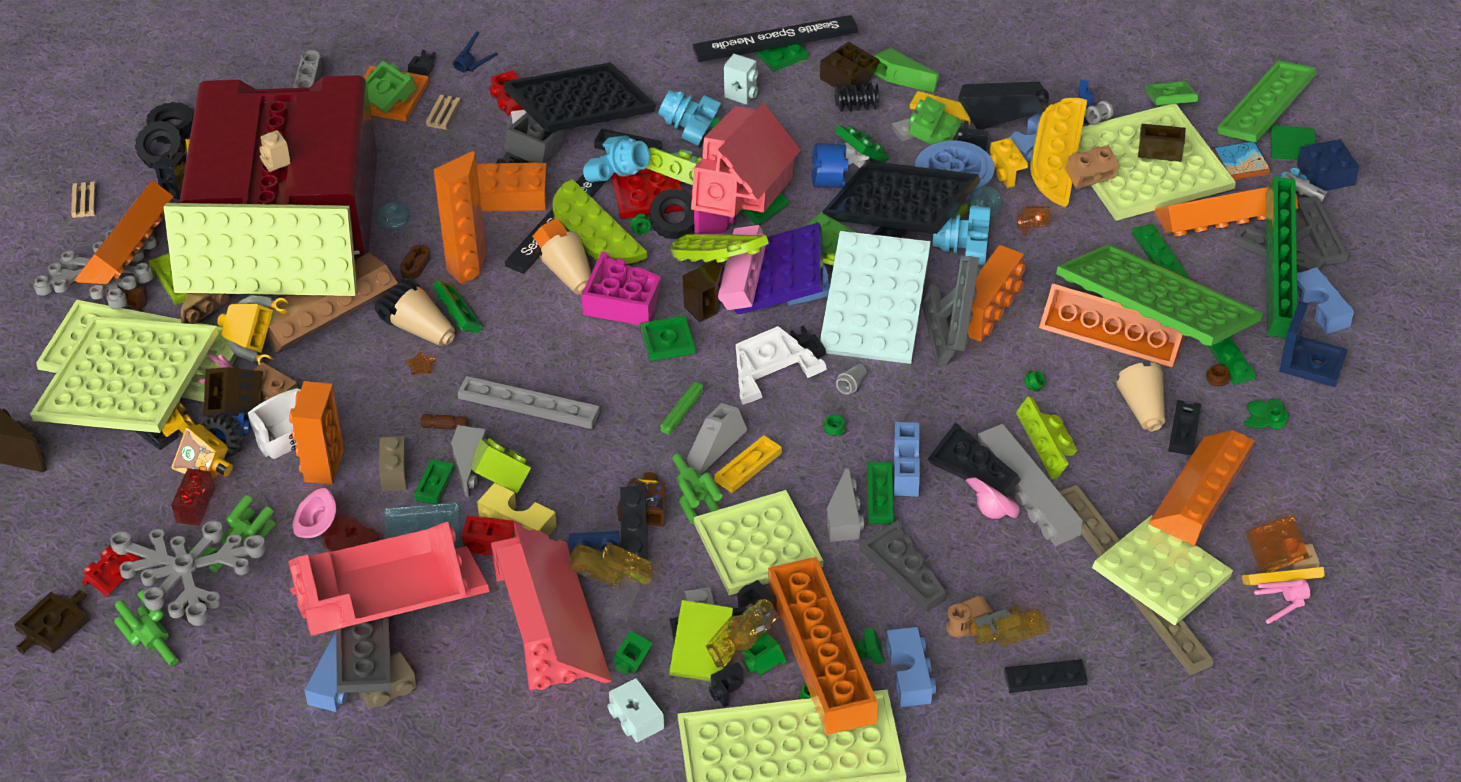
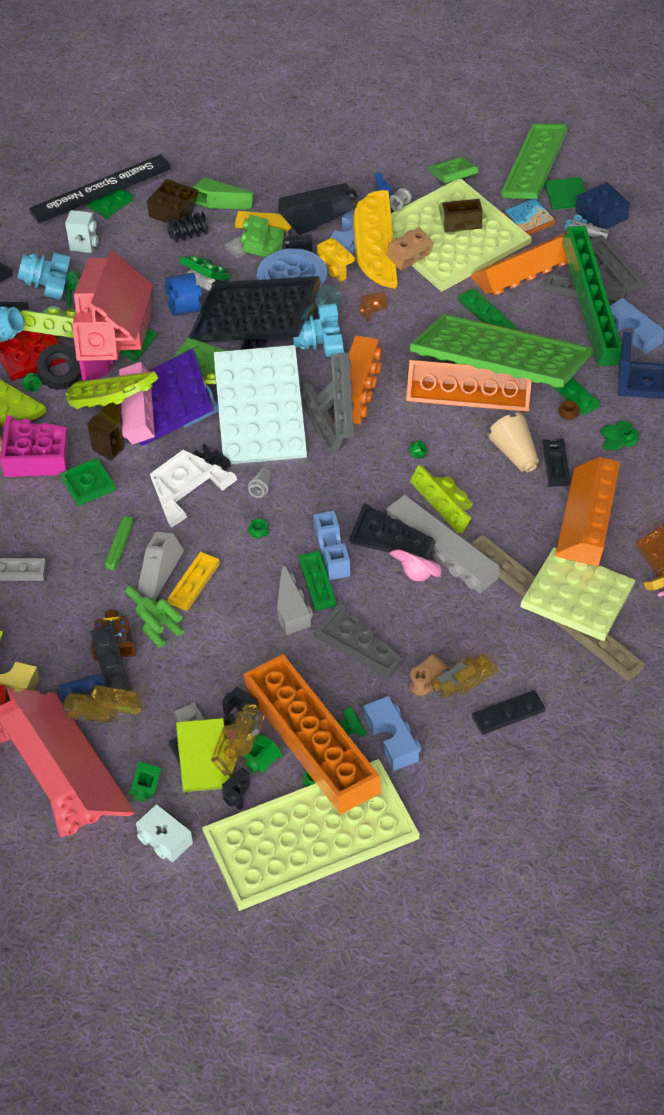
camera: 15 degrees left, 5 degrees up
yellowish green plate [694,490,823,595] -> none

